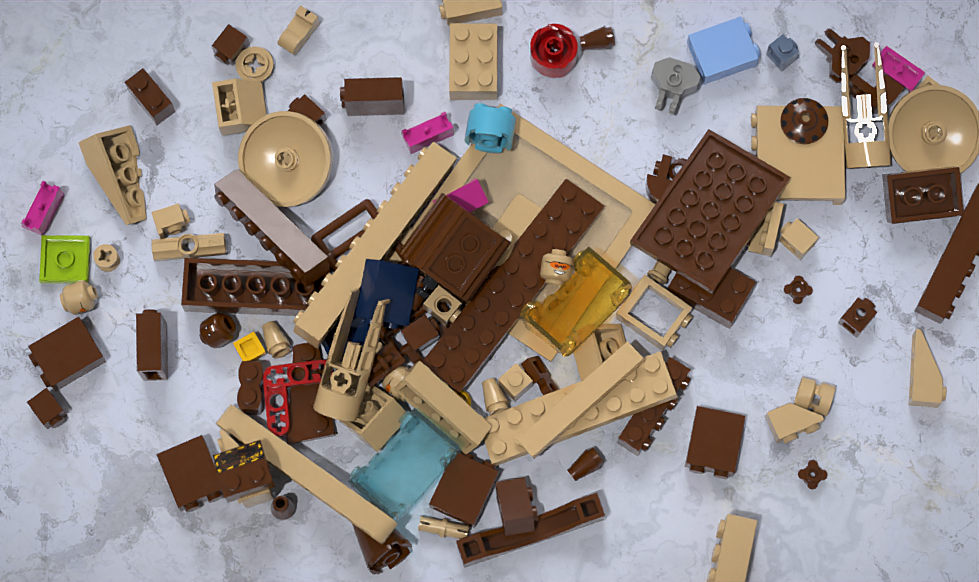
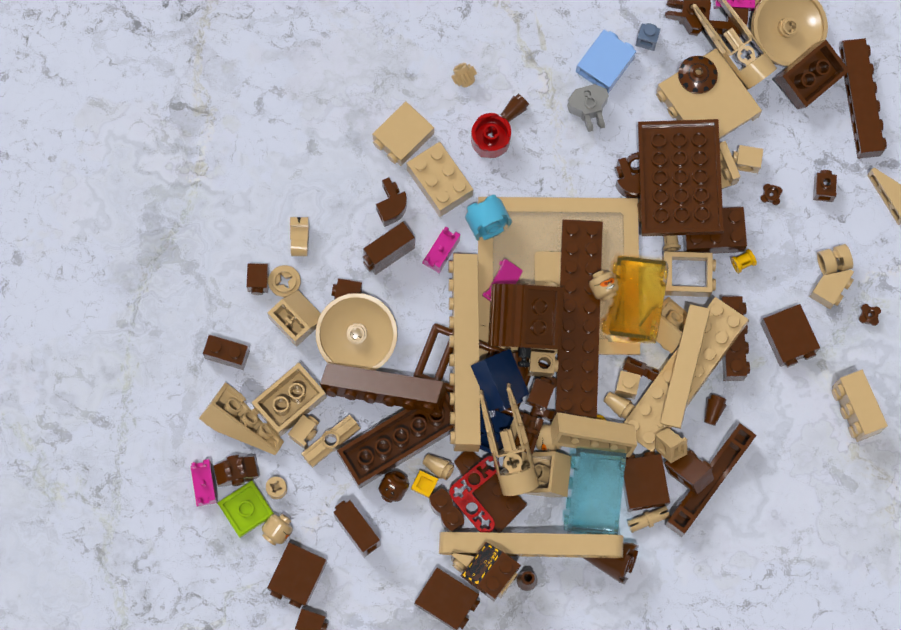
camera: 40 degrees left, 0 degrees up
none -> reddish brown hinge [214,455,259,487]
none -> tan brick [252,363,327,437]
none -> reddish brown brick [376,177,407,227]
none -> tan brick [655,428,687,463]
none -> yellow bush [730,249,757,274]

